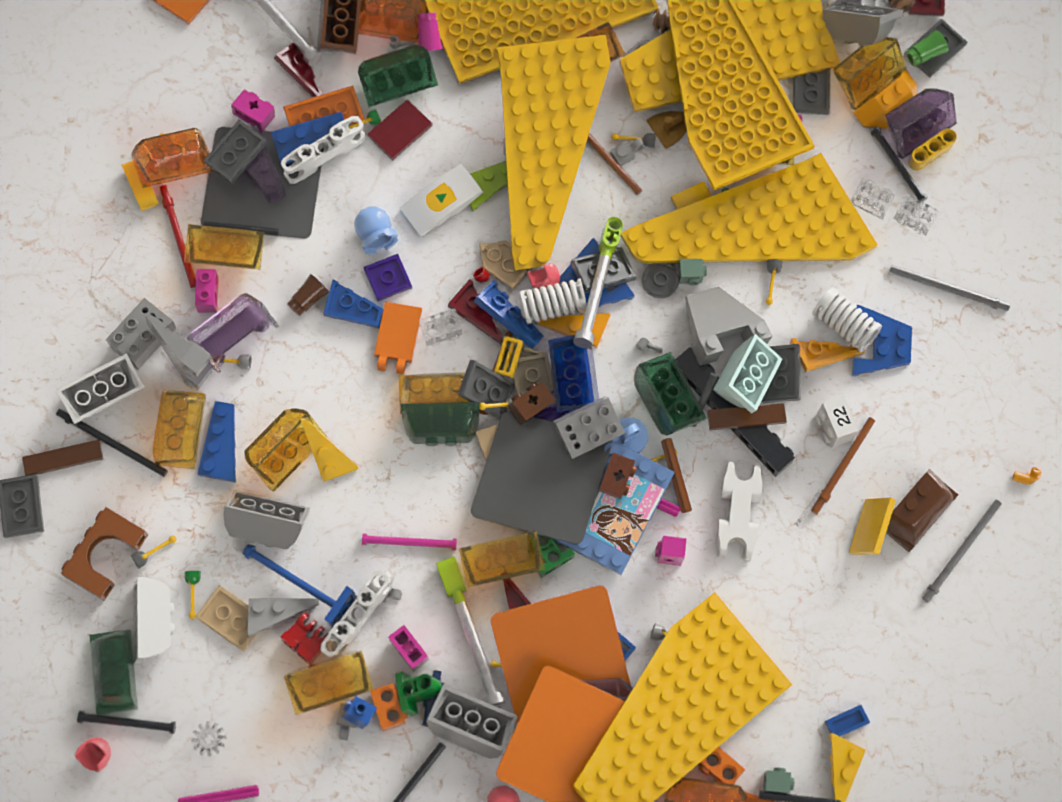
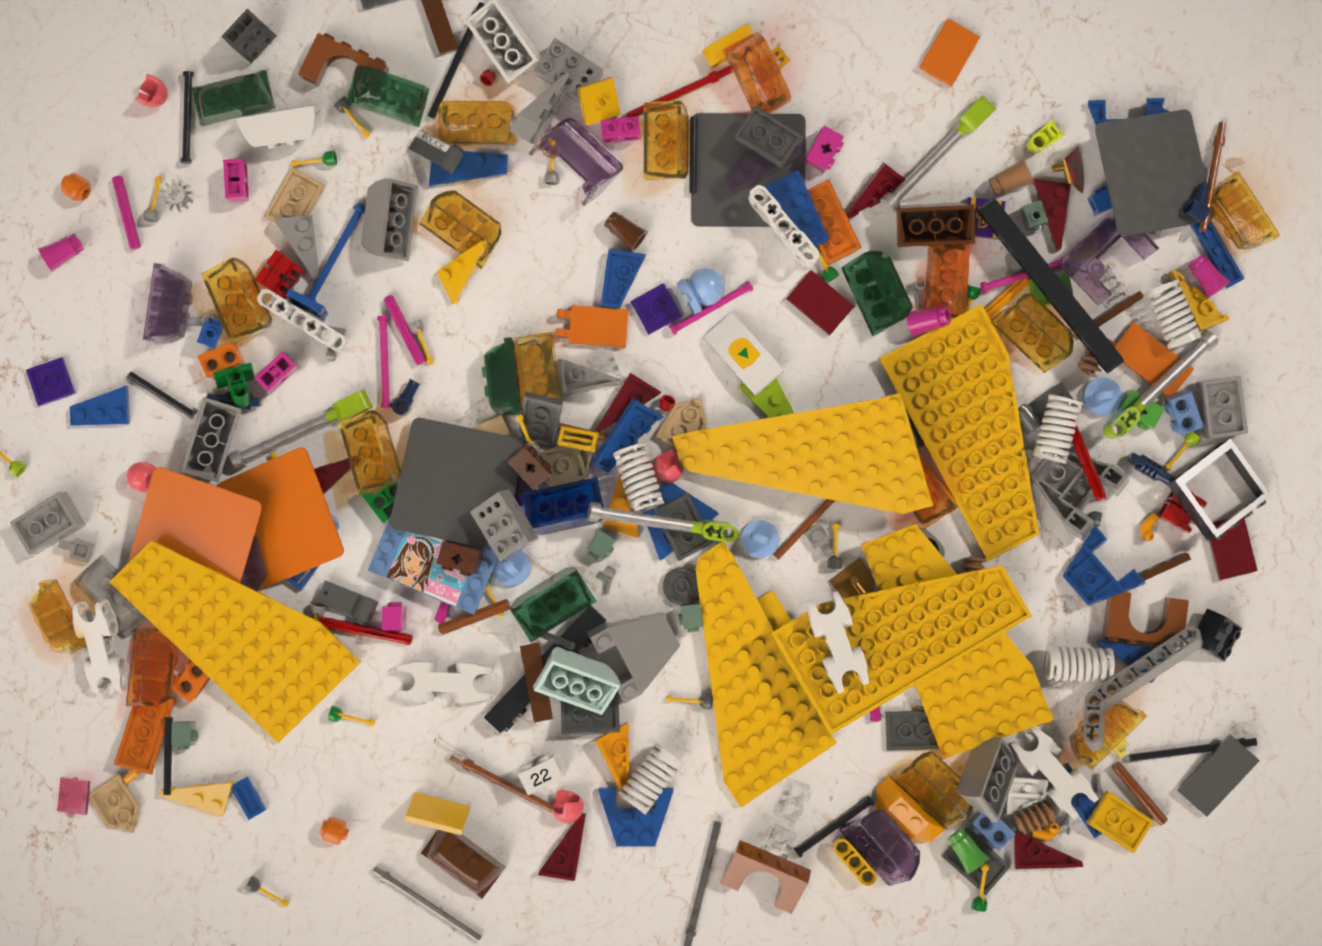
camera: 90 degrees right, 15 degrees up
none -> hinge [143,176,162,222]
none -> clear purple windscreen [143,263,193,344]
none -> dark grey brick [221,8,277,63]
none -> dark pink brick [223,159,249,202]
none -> hinge [244,876,289,907]
none -> dark grey door [316,580,379,626]
none -> red axle [319,617,413,645]
none -> orange head [319,817,349,845]
none -> hinge [328,706,375,726]
none -> clear green windscreen [345,65,430,128]
none -> dark pink axle [384,295,426,365]
none -> dark blue pin [392,379,421,416]
none -> dark grey door [408,129,465,174]
none -> hinge [408,319,434,365]
none -> red hinge [479,69,496,87]
none -> dark red wing [538,813,586,881]
none -> coral hair [552,789,584,823]
none -> light grey wing [557,359,622,396]
none -> yellow plate [577,77,621,126]
none -> sand green brick [587,529,616,560]
none -> dark pink bar [669,281,754,335]
none -> arch [720,840,811,914]
none -> light blue tile [741,520,779,558]
none -> white piece [806,591,869,693]
none -> medium blue brick [969,812,1015,851]
none -> hinge [971,864,989,912]

